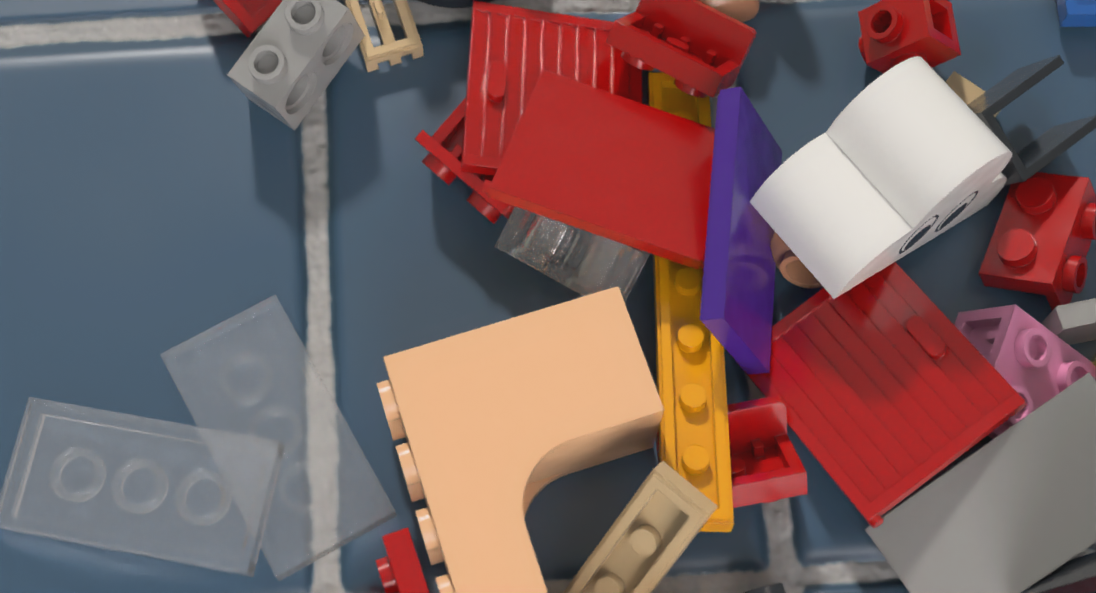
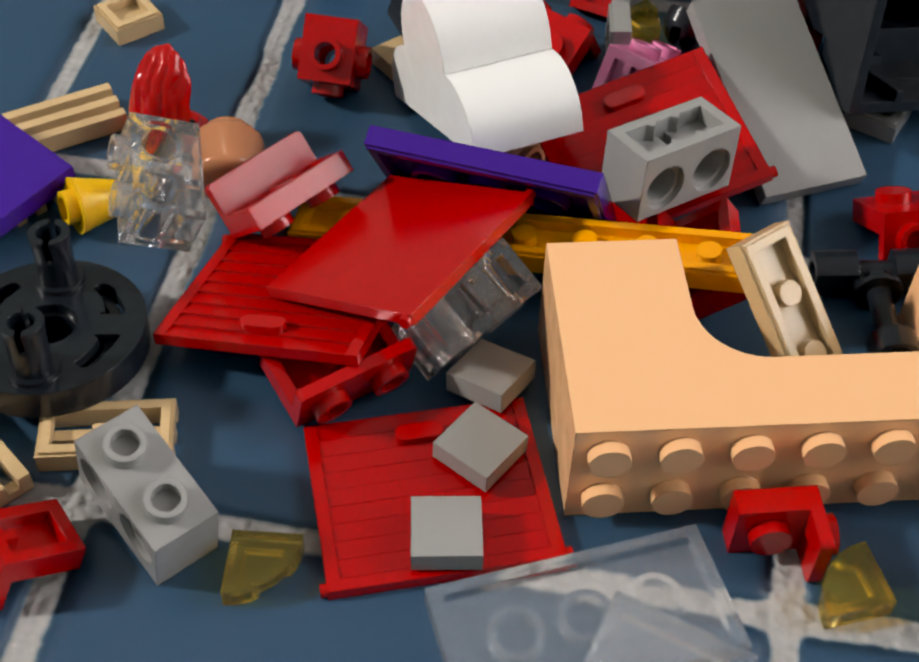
camera: 75 degrees left, 20 degrees down
none -> clear yellow tile [220,530,305,605]
none -> red piece [303,397,574,600]
none -> light grey tile [411,496,484,570]
none -> light grey tile [432,401,529,492]
none -> light grey tile [446,339,536,413]
none -> light grey brick [602,97,741,222]

